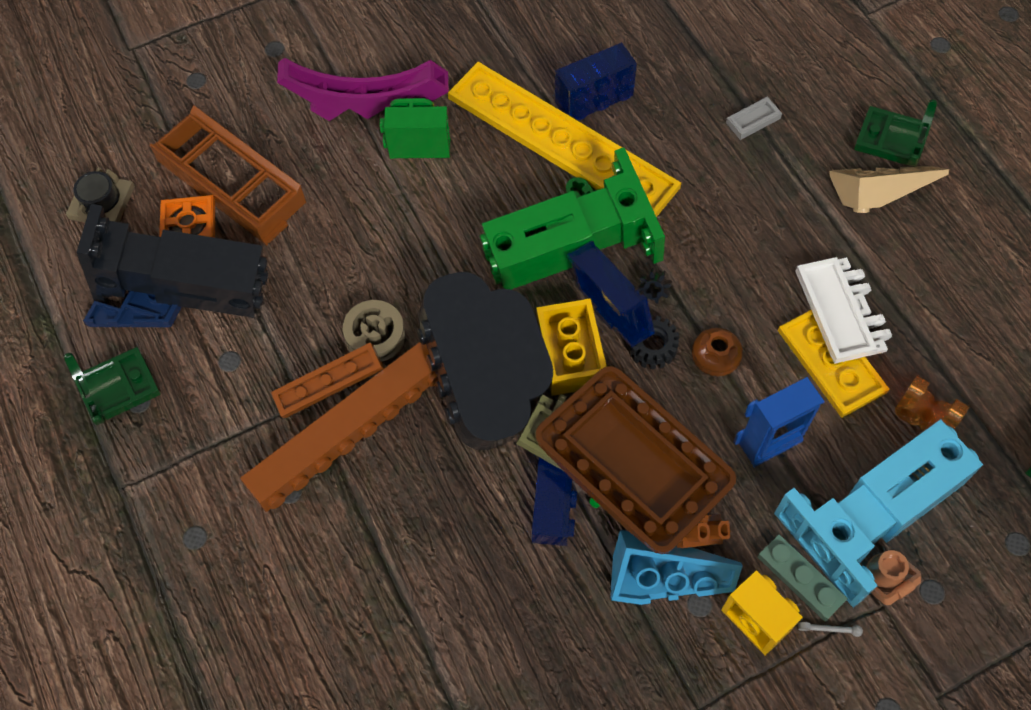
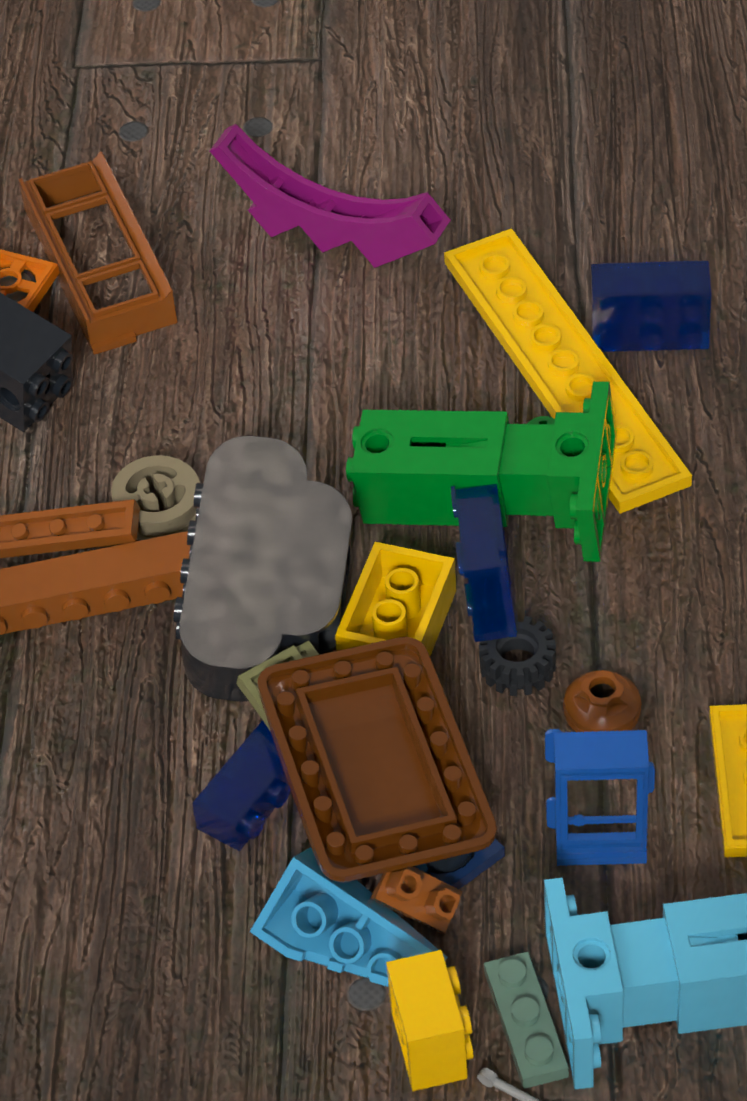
camera: 30 degrees right, 15 degrees down
green brick [380,98,450,159] -> none
black gear [638,268,672,304] -> none
nougat piece [865,550,922,605] -> none

